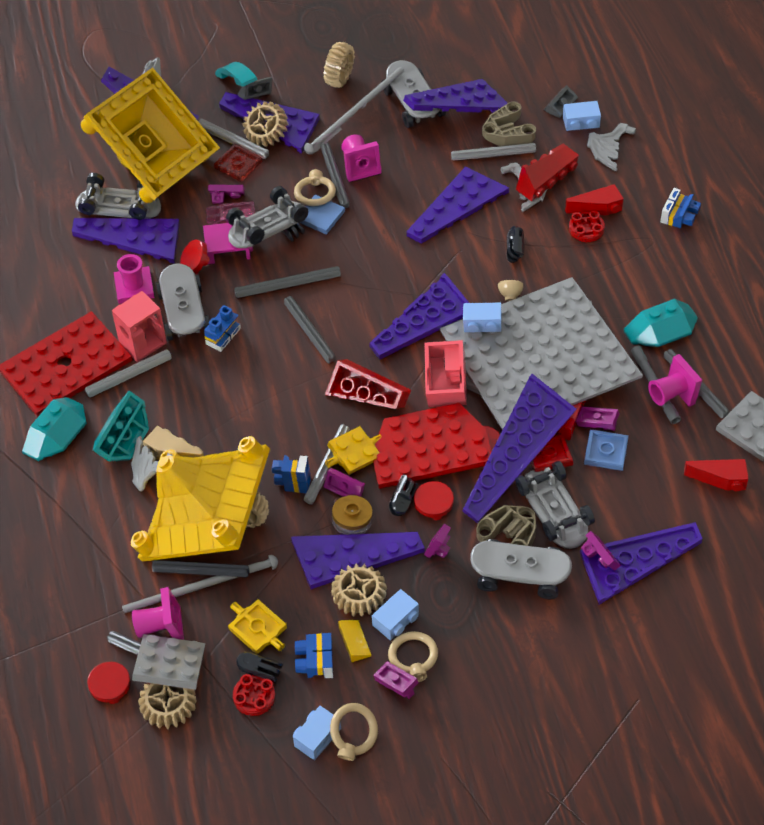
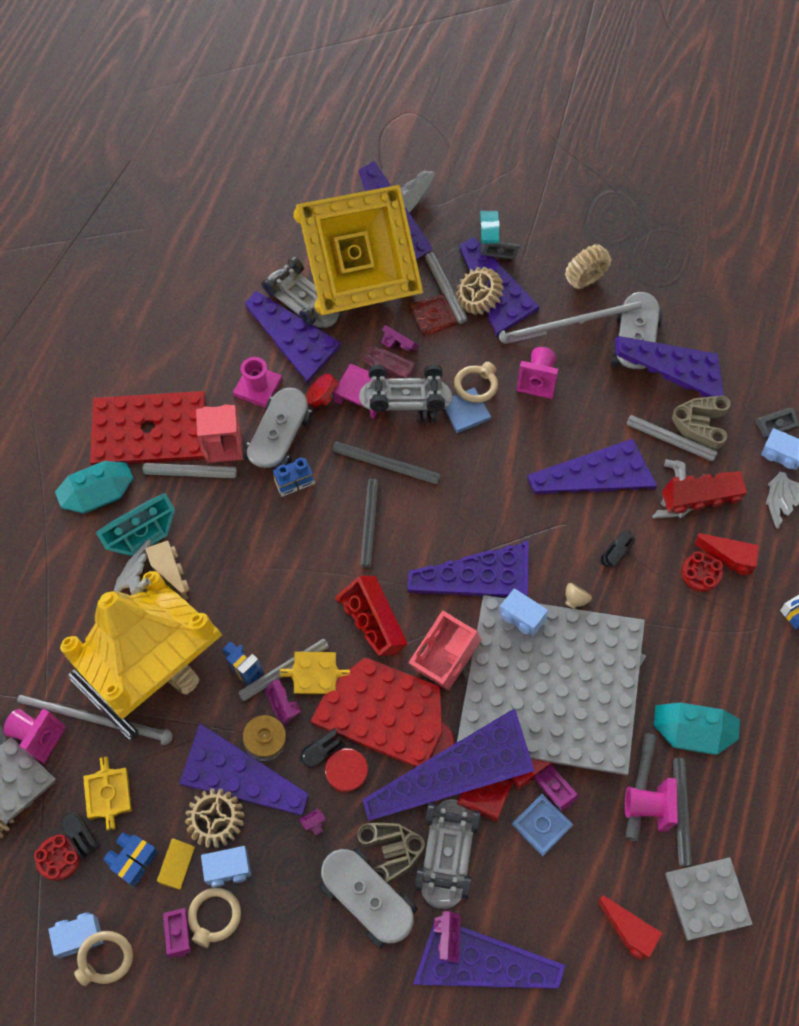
camera: 35 degrees right, 10 degrees up
dark grey axle [321,143,350,208] -> none

